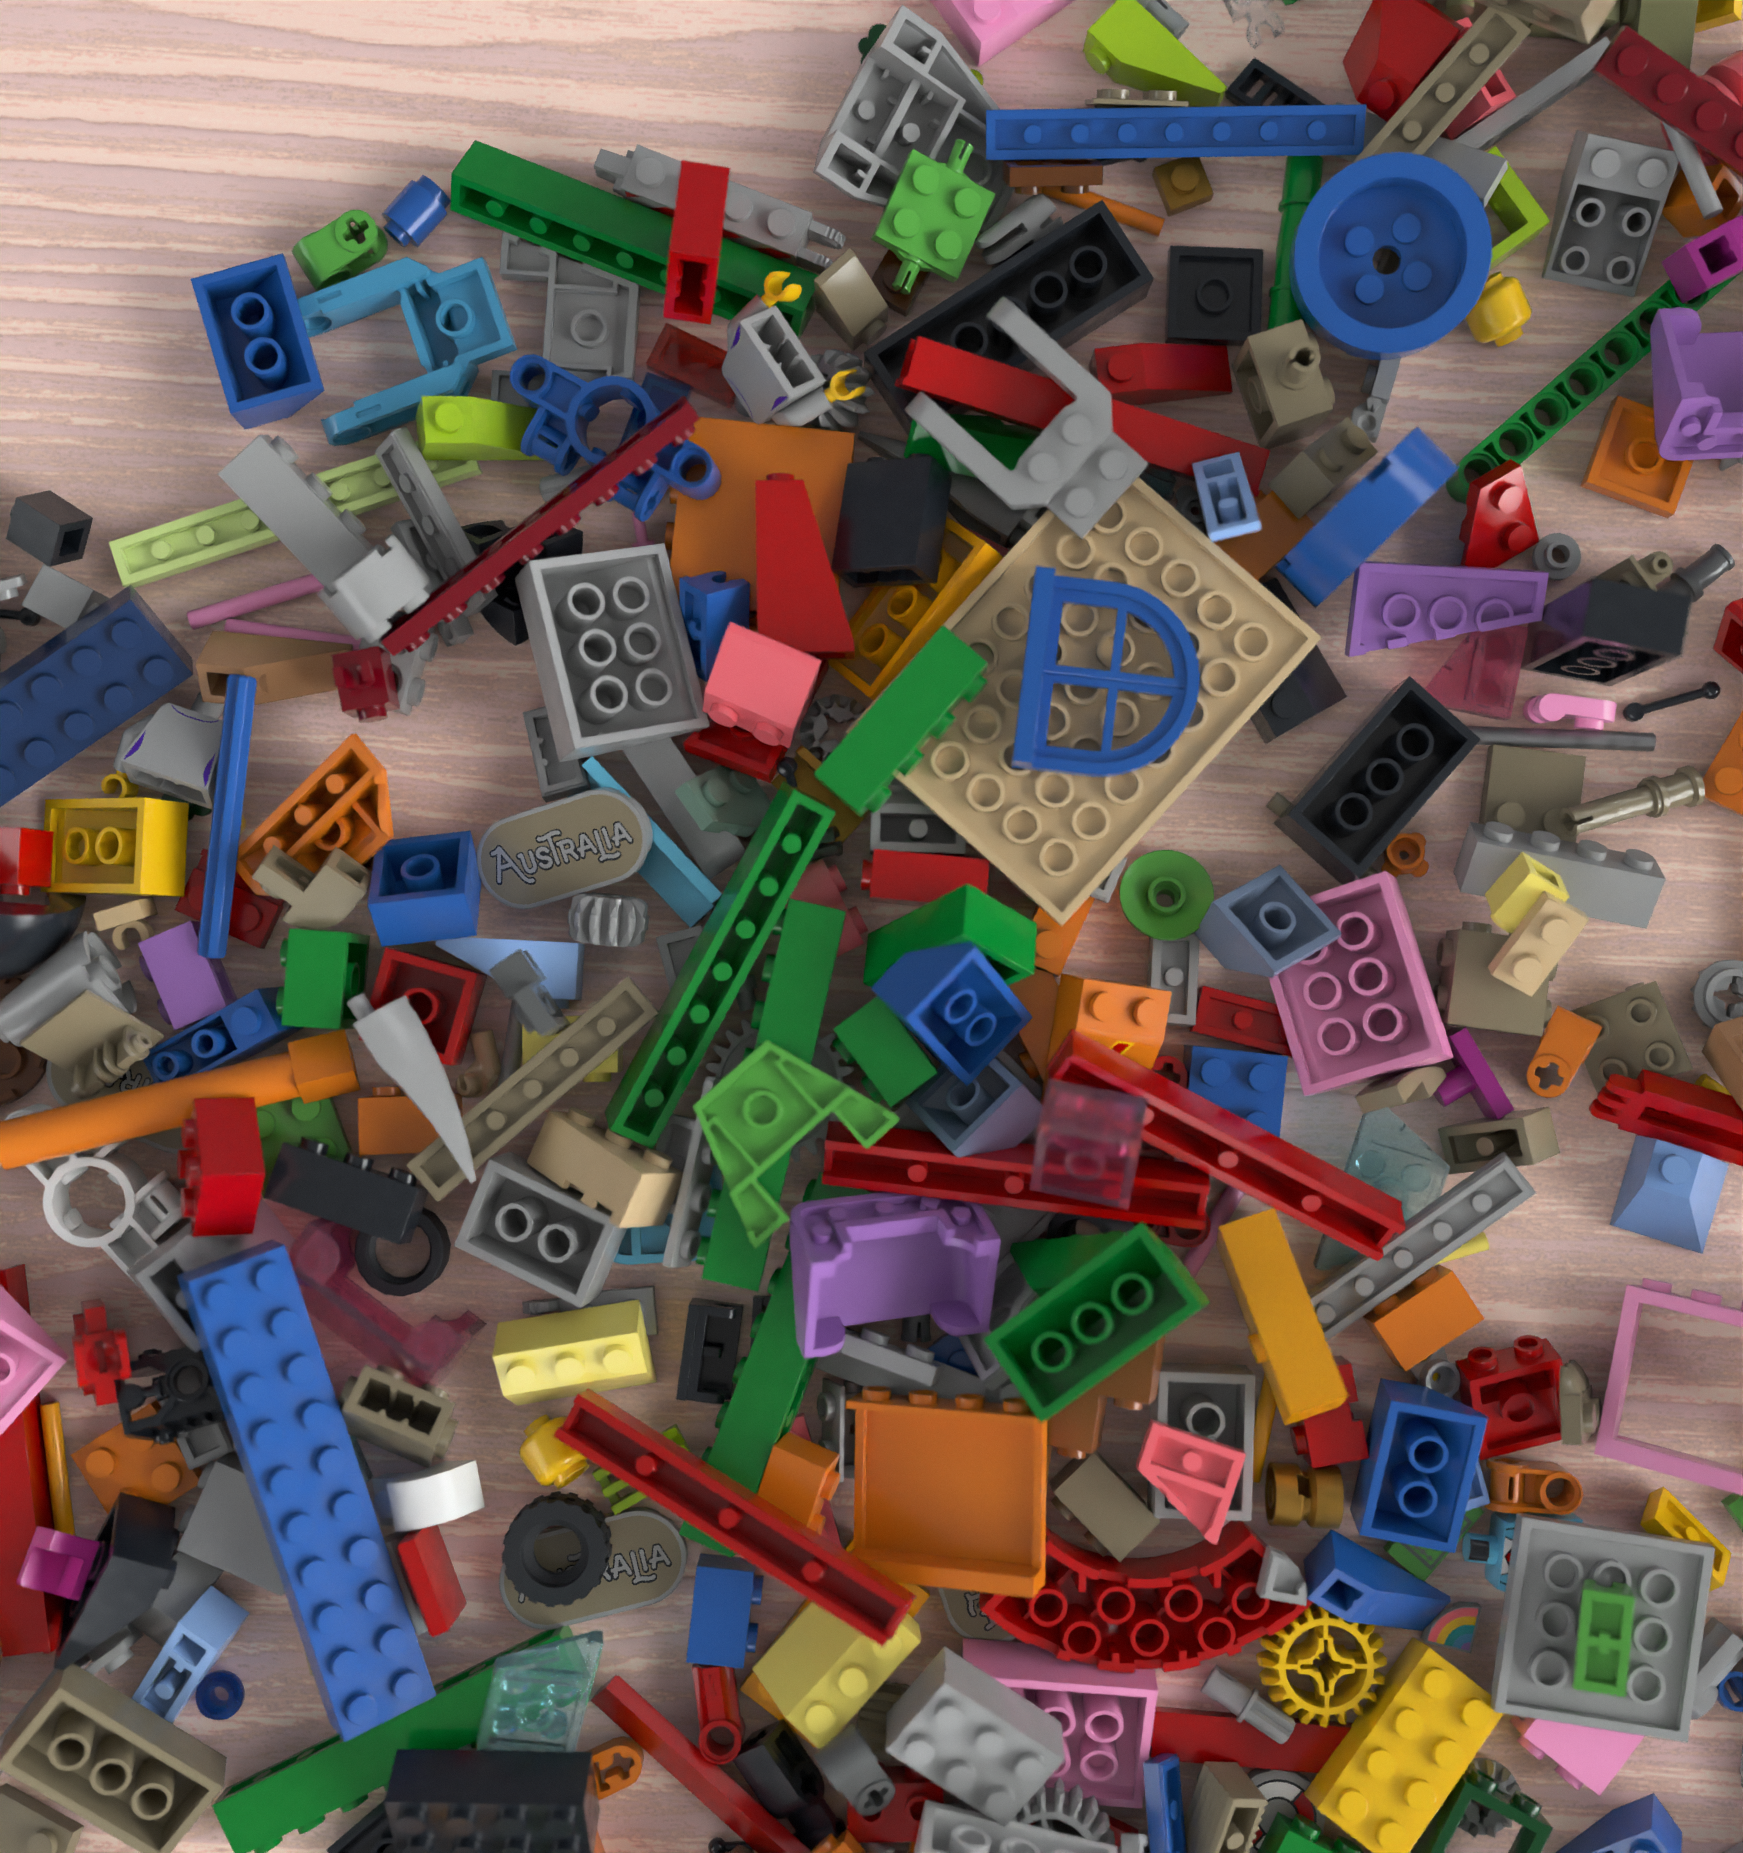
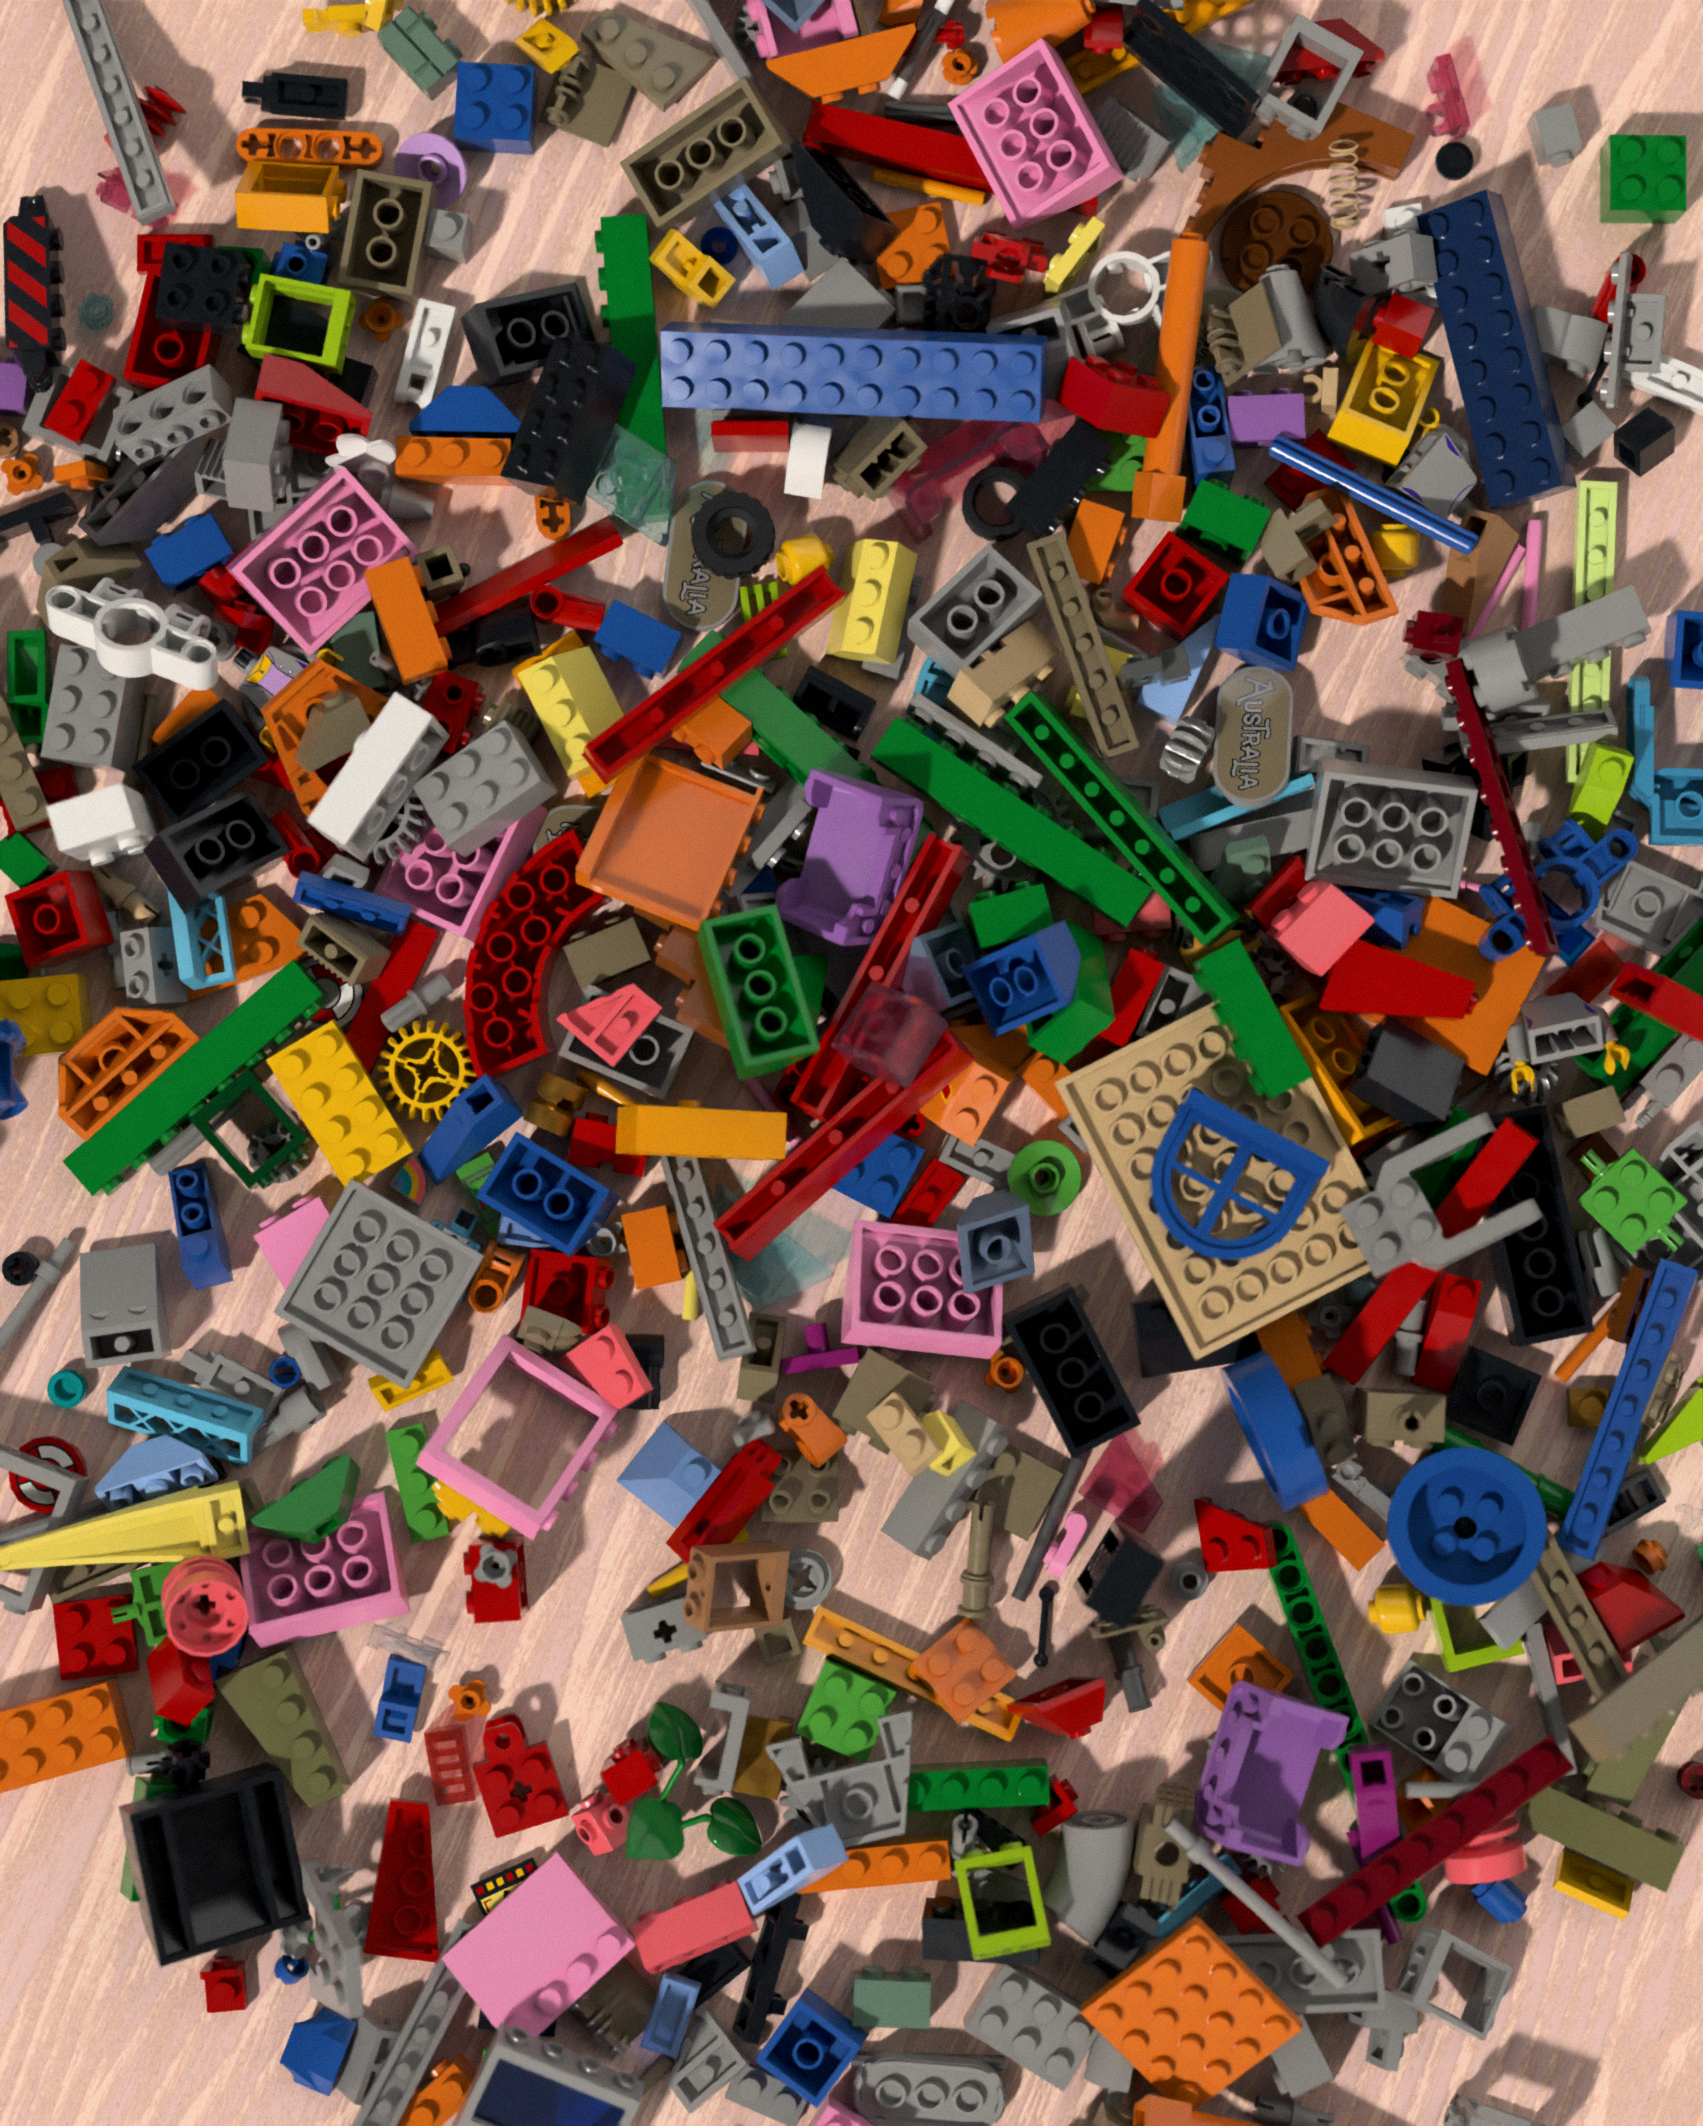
camera: 115 degrees right, 0 degrees up
dark pink panel [17,1526,100,1601] -> none
light grey piece [347,993,476,1183] -> none
bright green wing [693,1040,900,1248] -> none
dark grey piece [813,1723,895,1816] -> none
light blue slope [1192,452,1261,542] -> none
light grey tile [1256,1545,1307,1606] -> none
medium lavender wing [1345,561,1549,657] -> none
dark tan slope [1355,1066,1446,1114] -> none
bright green hinge [1572,1579,1635,1698] -> none
none -> coral wing [558,1322,653,1410]
none -> black piece [625,1333,664,1410]
none -> yellow brick [649,229,736,310]
none -> light grey hinge [732,1409,776,1447]
none -> light yellow plate [1043,216,1105,299]
none -> orange tile [1296,1487,1385,1572]
none -> yellow head [1371,522,1420,578]
none -> light grey pin [1391,1299,1427,1376]
none -> orange plate [1632,1539,1668,1575]

